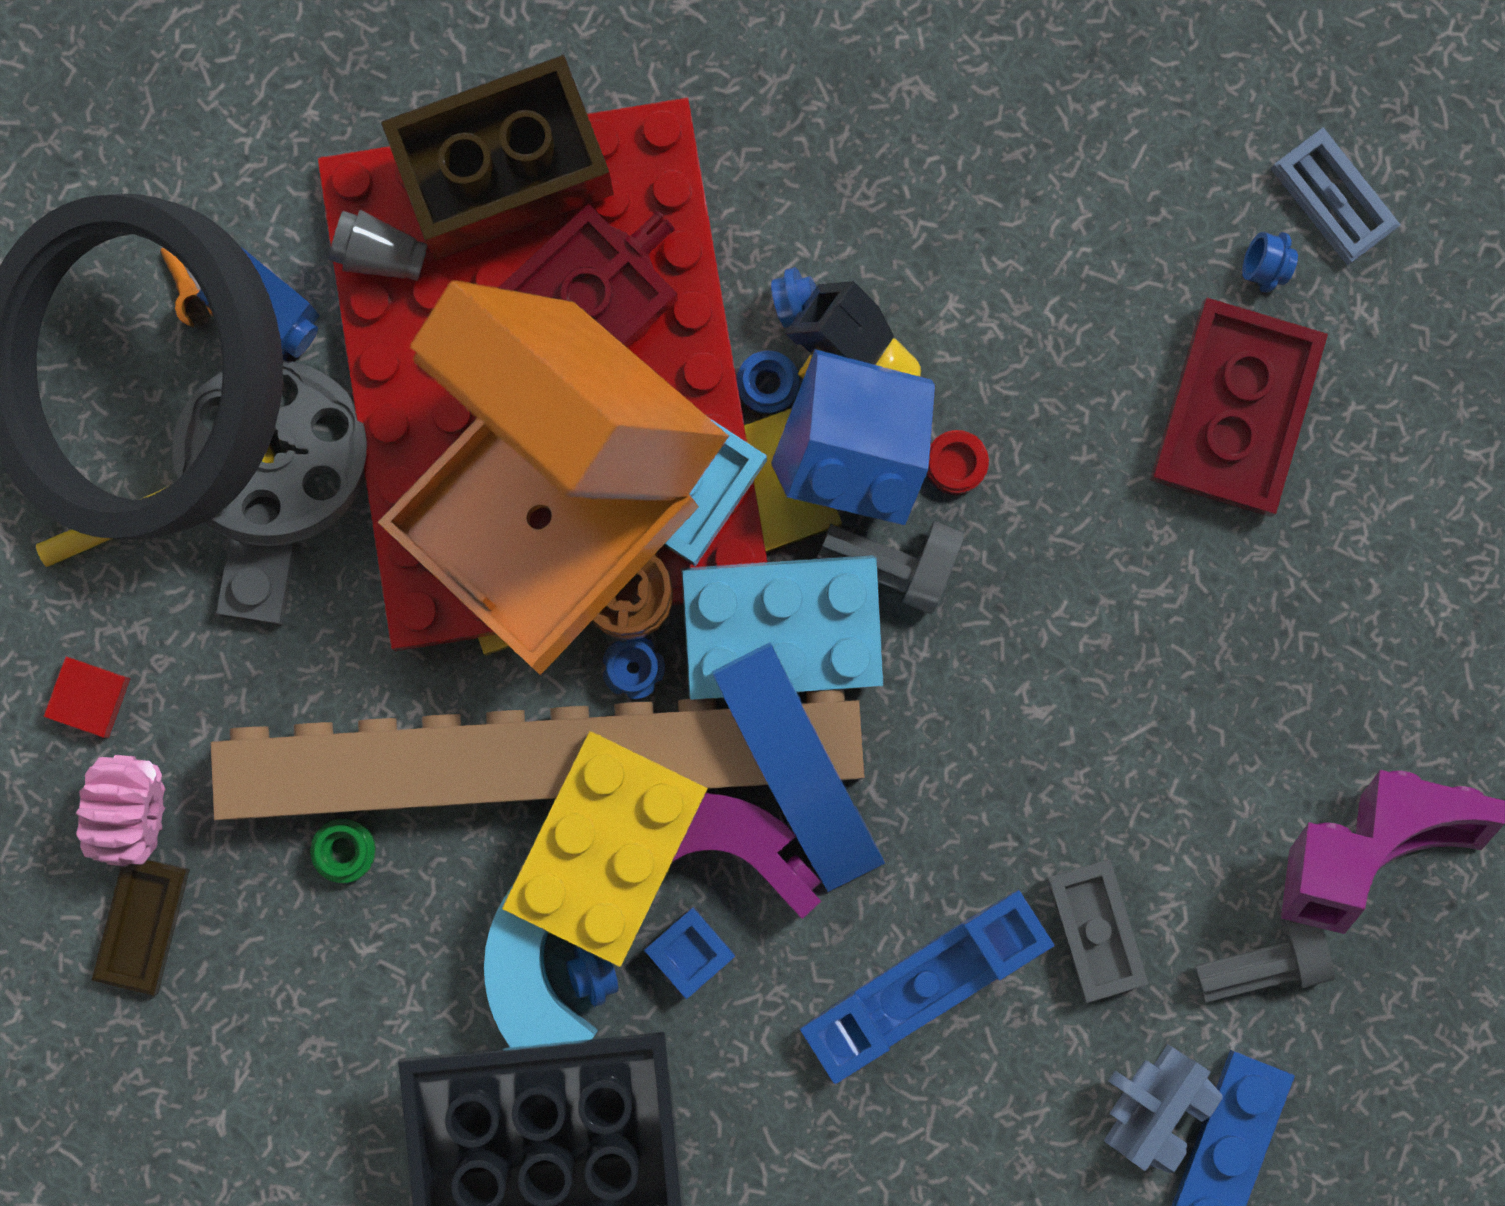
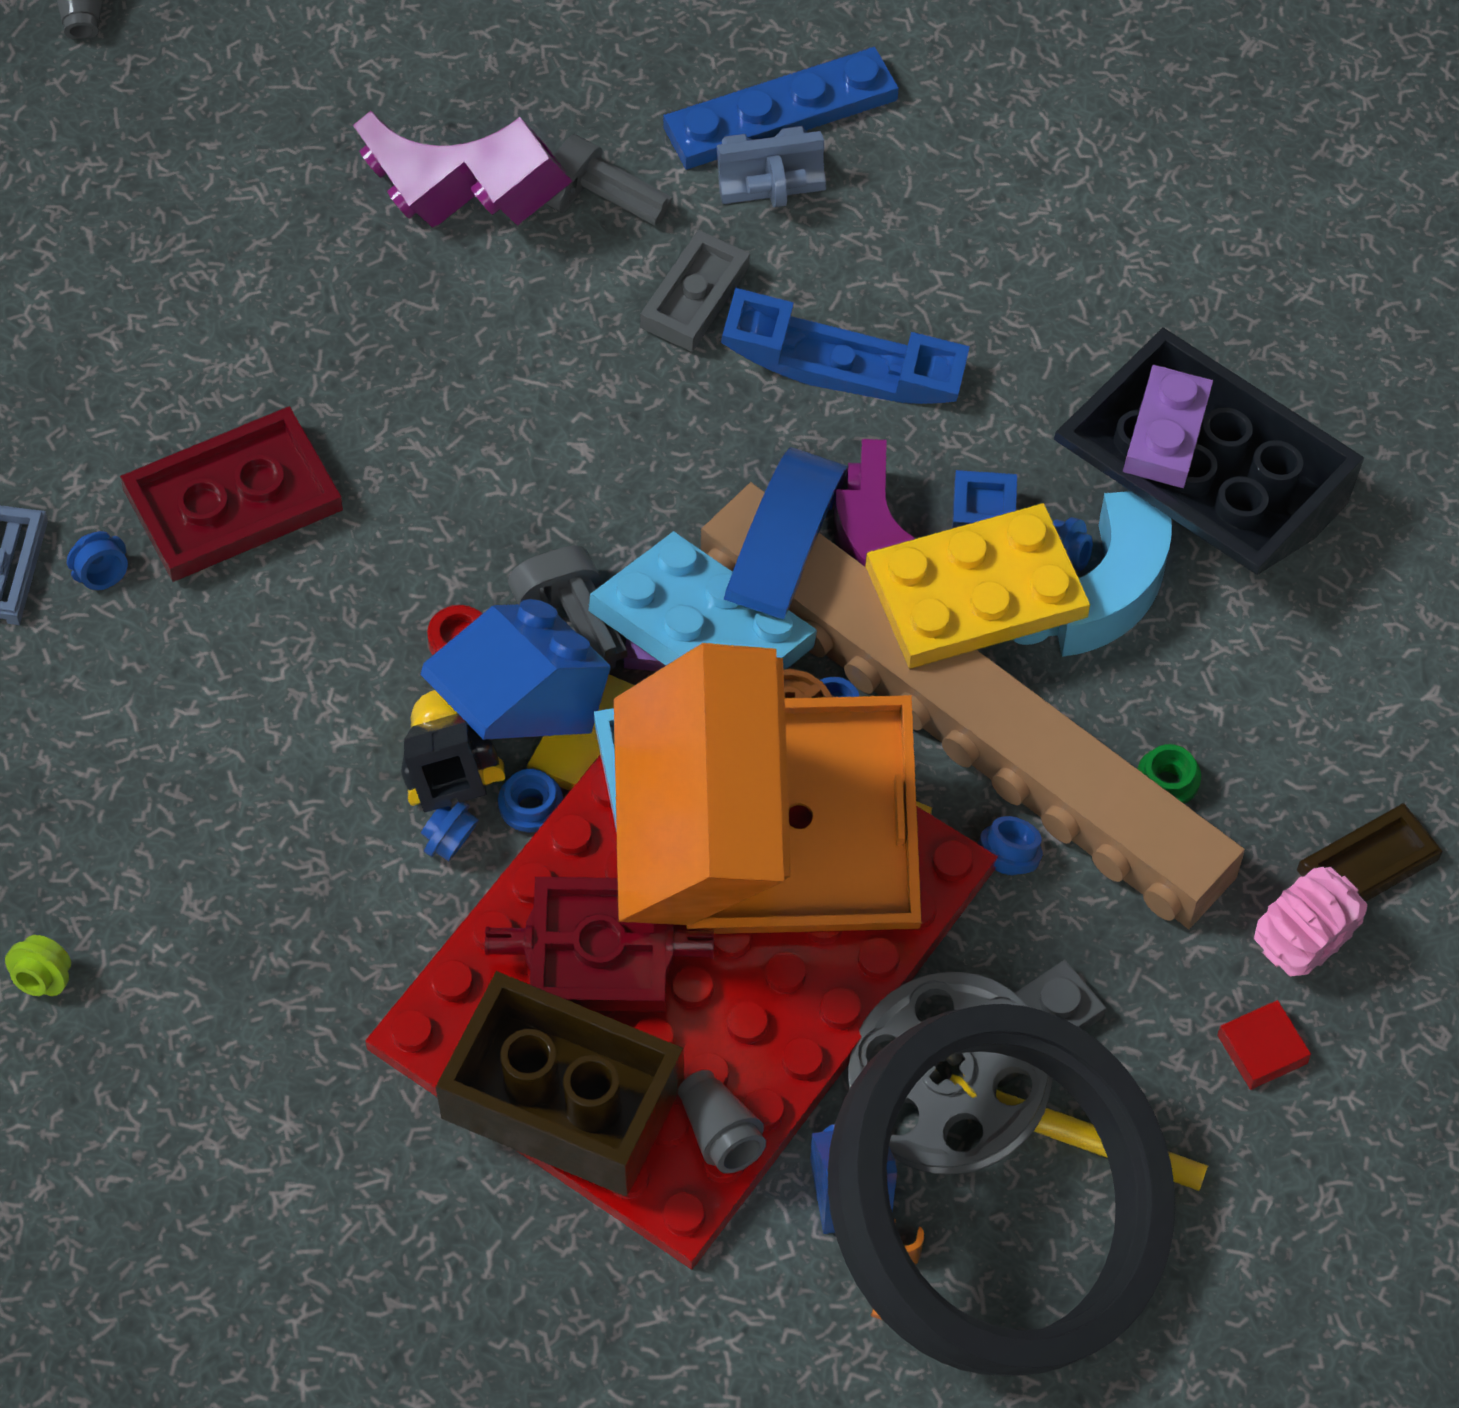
camera: 135 degrees left, 25 degrees down
none -> blue plate [978,816,1043,875]
none -> medium lavender plate [1123,365,1213,488]

